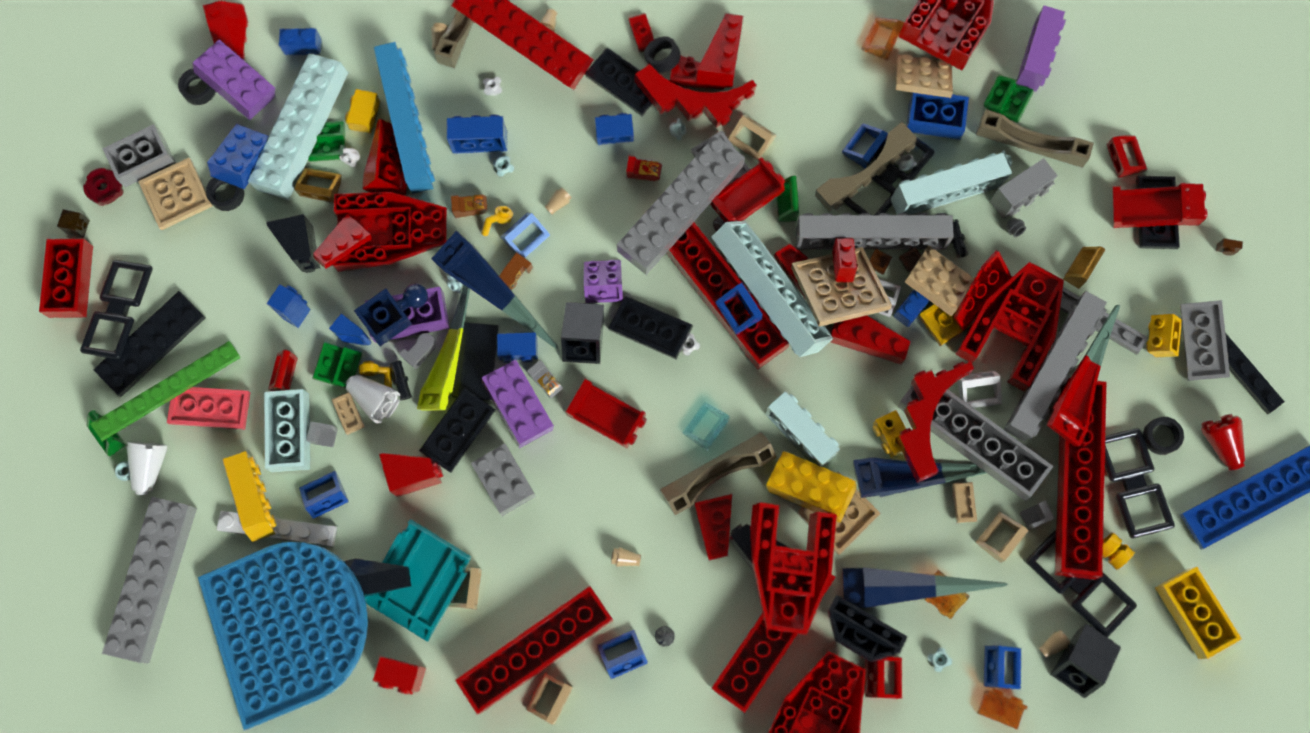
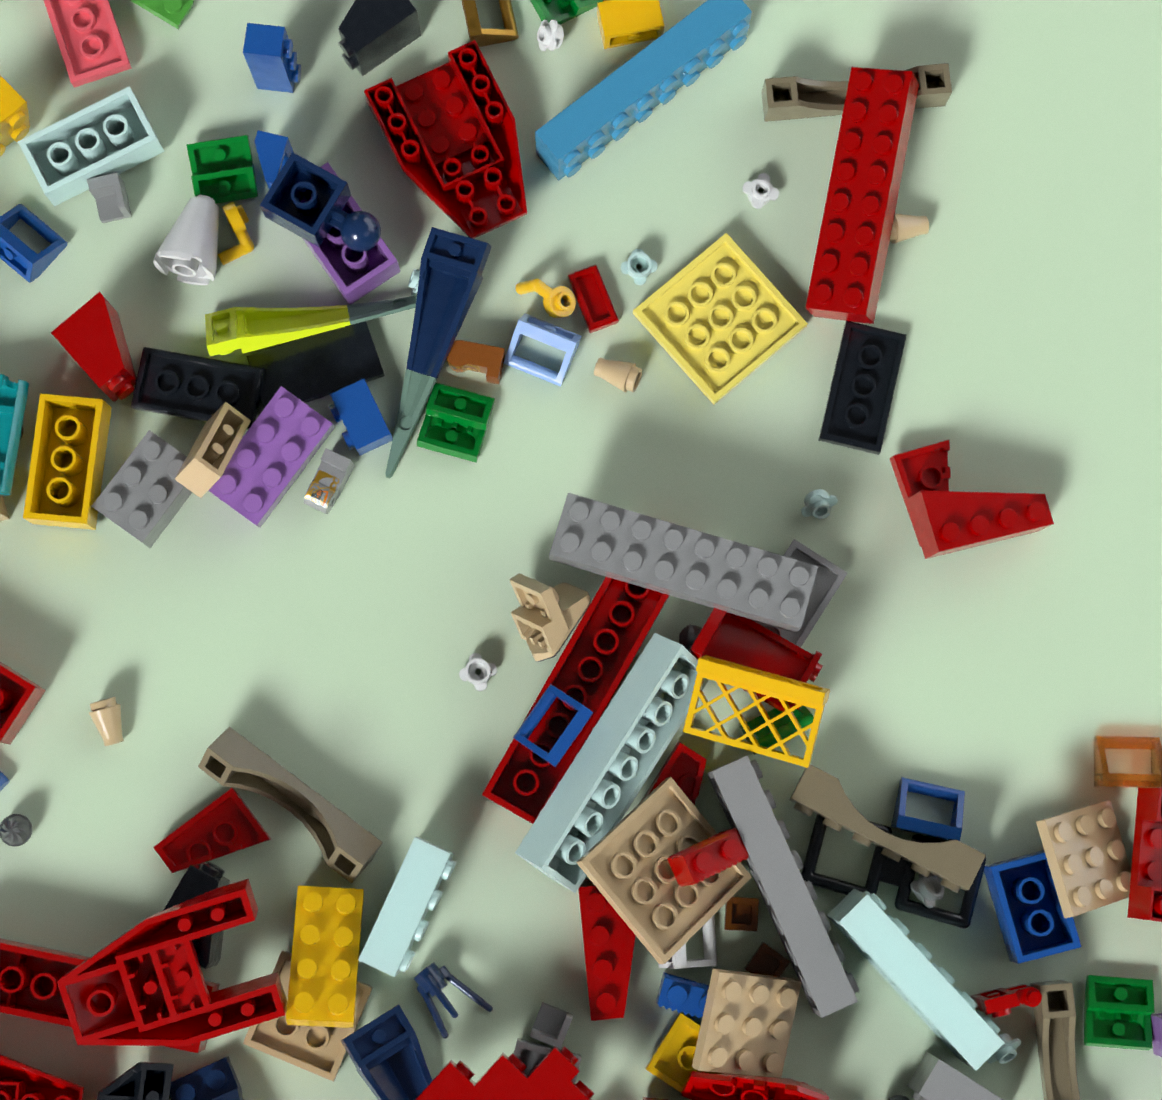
camera: 60 degrees right, 5 degrees up
red tile [268,350,298,391] -> none
red wing [313,214,372,269] -> none
tan plate [332,392,365,435] -> none
red wedge [362,119,407,195] -> none
black pin [389,361,412,401] -> none
light grey leg [399,333,436,370] -> none
tan cone [431,23,448,51] -> none
blue brick [447,114,508,154] -> none
dark orange leg [451,194,488,218] -> none
black slope [561,302,604,364] -> none
red panel [566,379,647,448] -> none
medium lavender bracket [584,260,623,303] -> none
blue brick [595,113,634,145] -> none
black tile [608,296,693,360] -> none
red leg [626,156,662,181] -> none
red plate [628,13,654,52] -> none
red arch [634,64,757,128] -> none
black tyre [644,36,681,73] -> none
clear light blue tile [682,402,730,451] -> none
tan tile [729,115,776,160] -> none
yellow brick [872,410,906,457] -> none
black pin [951,219,969,258] -> none
none -> yellow brick [23,393,112,530]
none -> tan brick [175,402,251,498]
none -> dark blue plant [414,962,493,1039]
none -> green slope [417,382,495,463]
none -> tan piece [509,573,591,662]
none -> light grey panel [530,1002,573,1049]
none -> red tile [568,265,619,333]
none -> light yellow plate [633,233,808,405]
none -> yellow fence [683,655,830,768]
none -> red plate [971,984,1042,1018]

